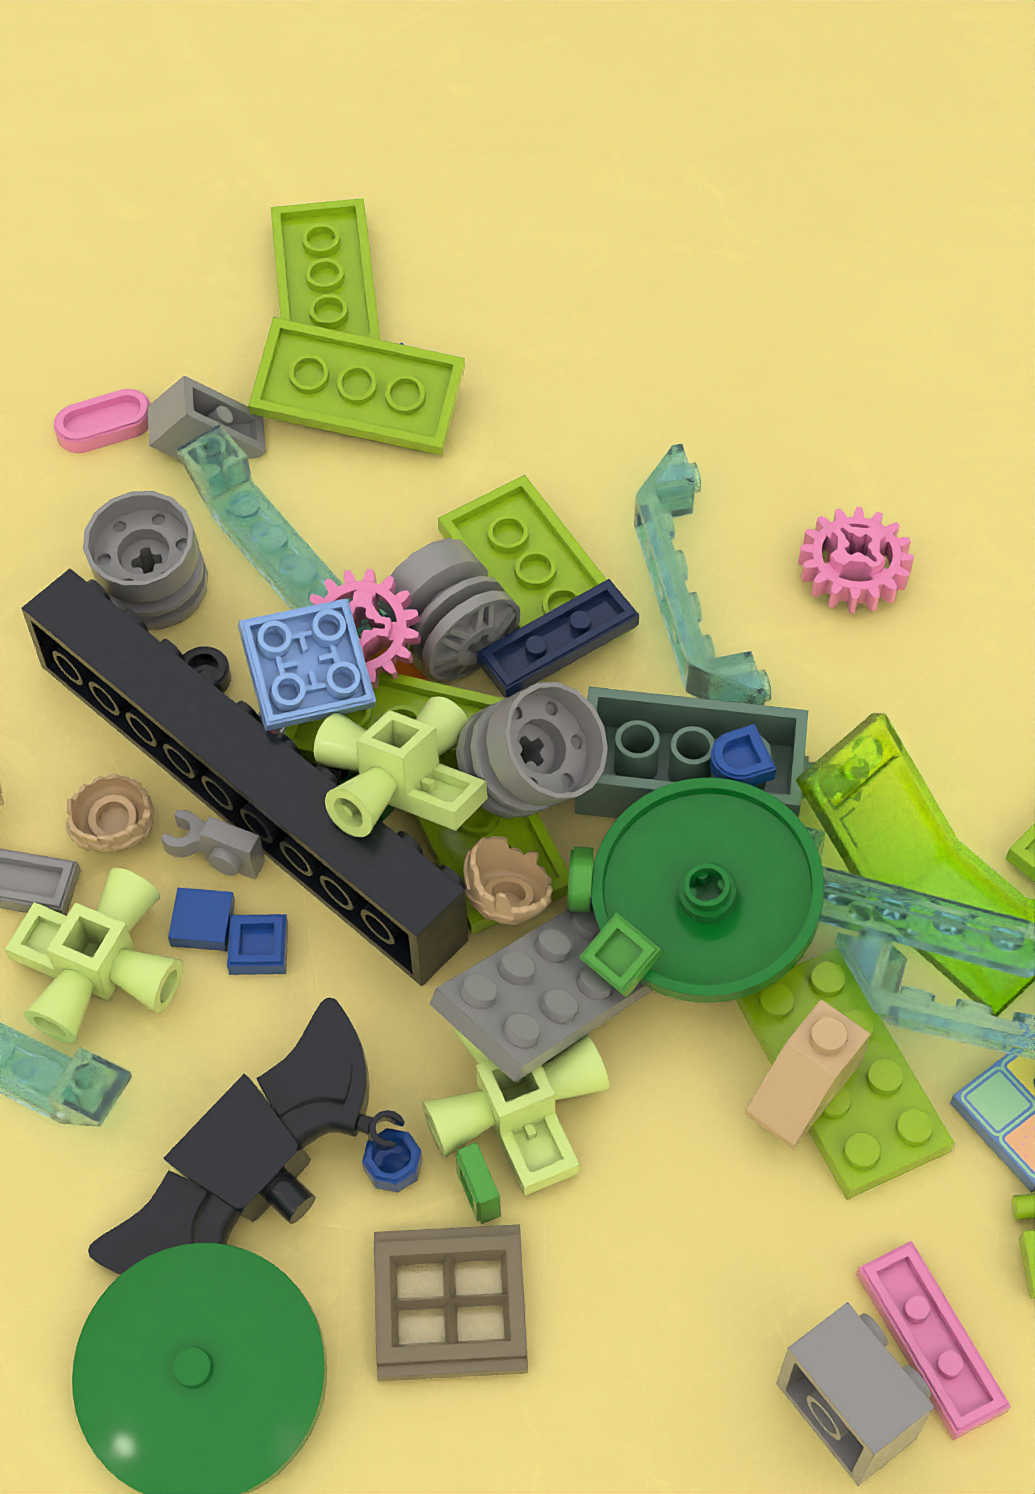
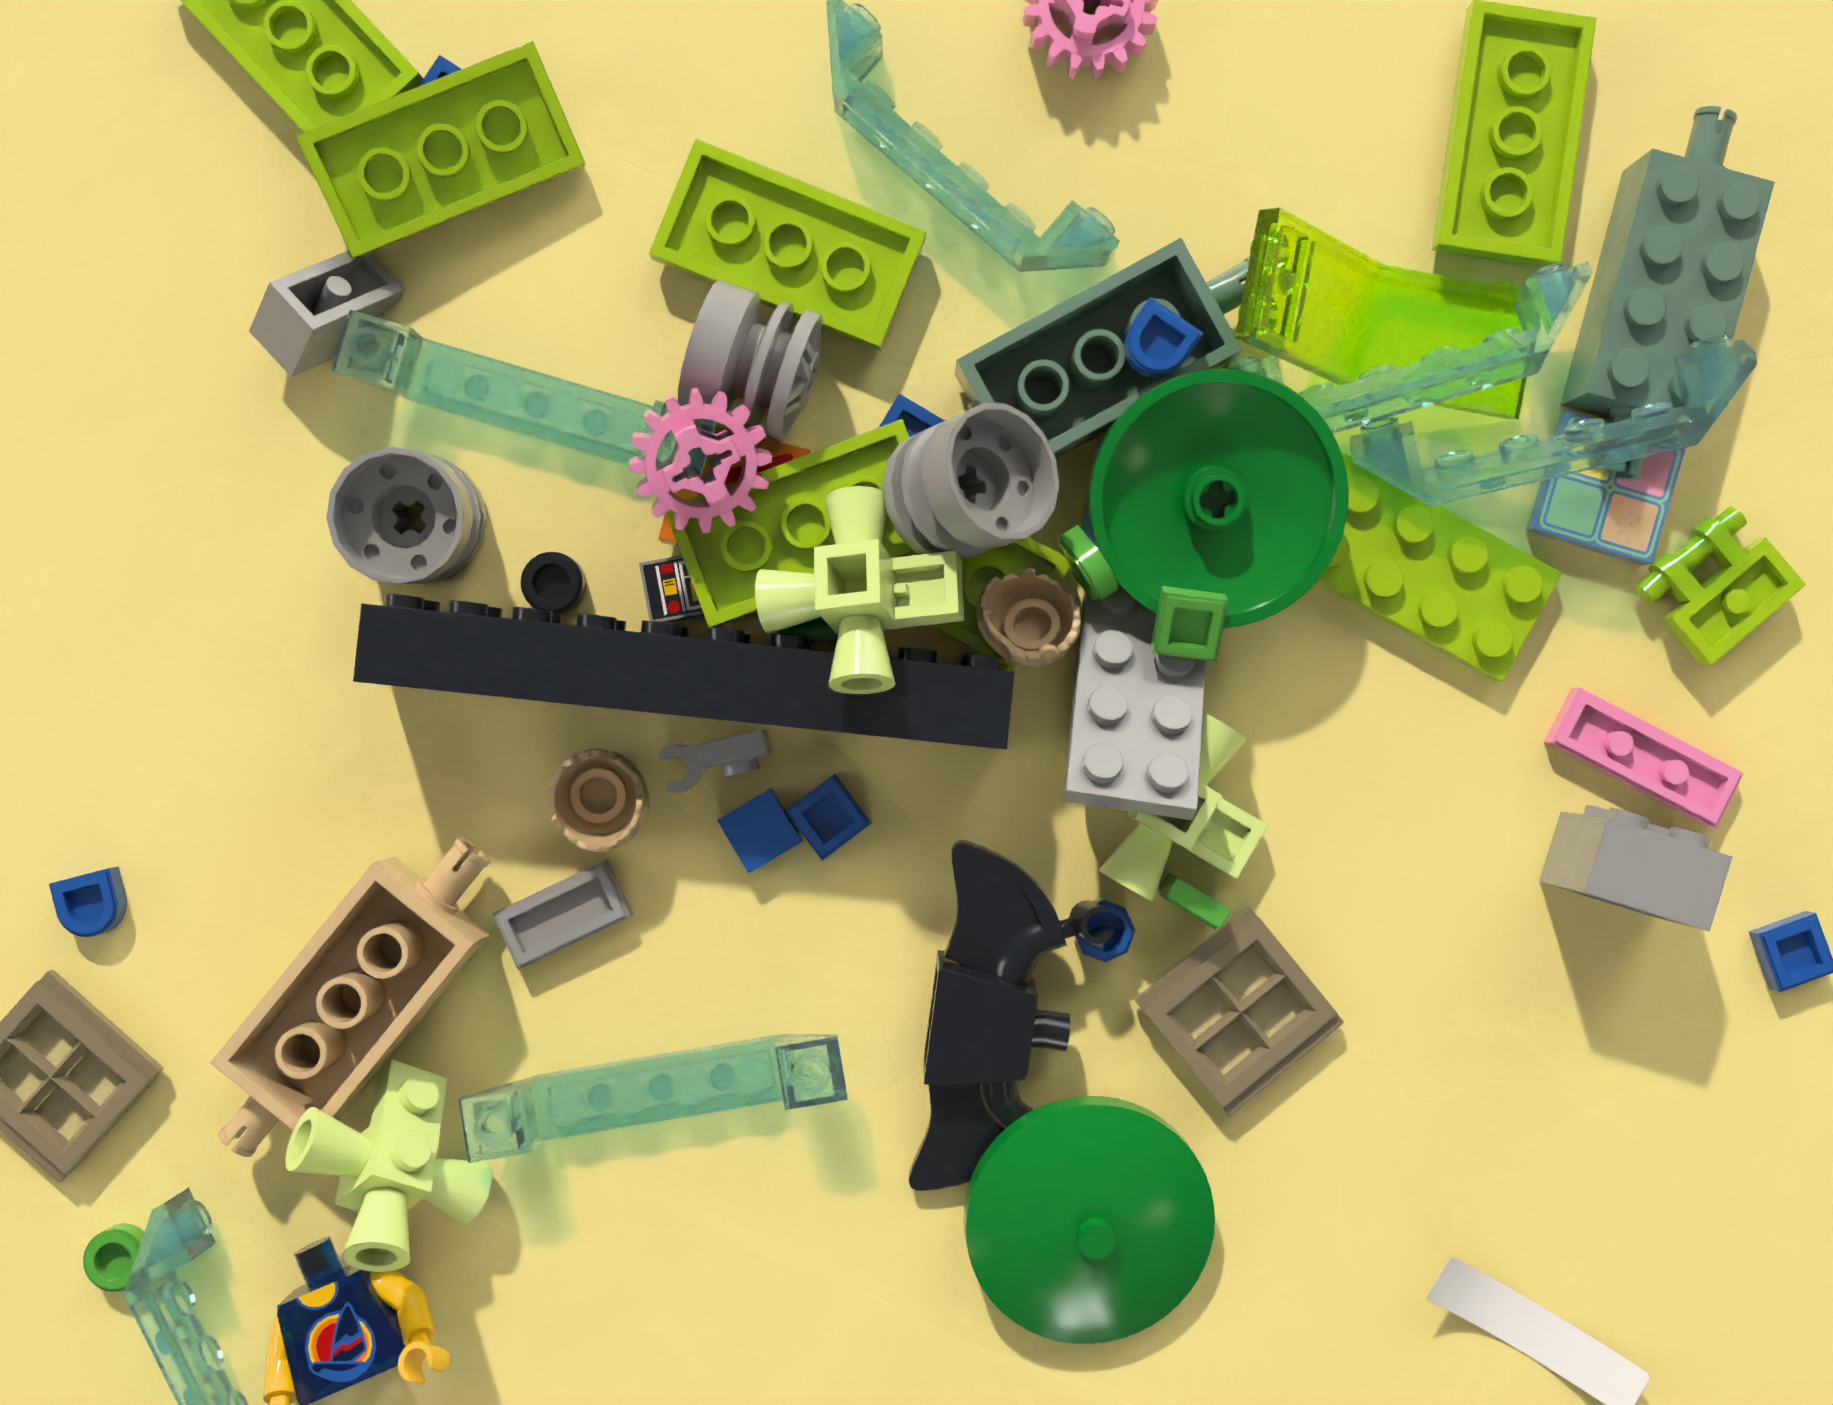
camera: 35 degrees left, 30 degrees up
yellowish green brick [5,868,183,1043] -> none
bright pink tile [54,389,150,453] -> none
light blue tile [238,598,376,731] -> none
dark blue tile [477,579,639,698] -> none
tan slope [745,999,871,1149] -> none

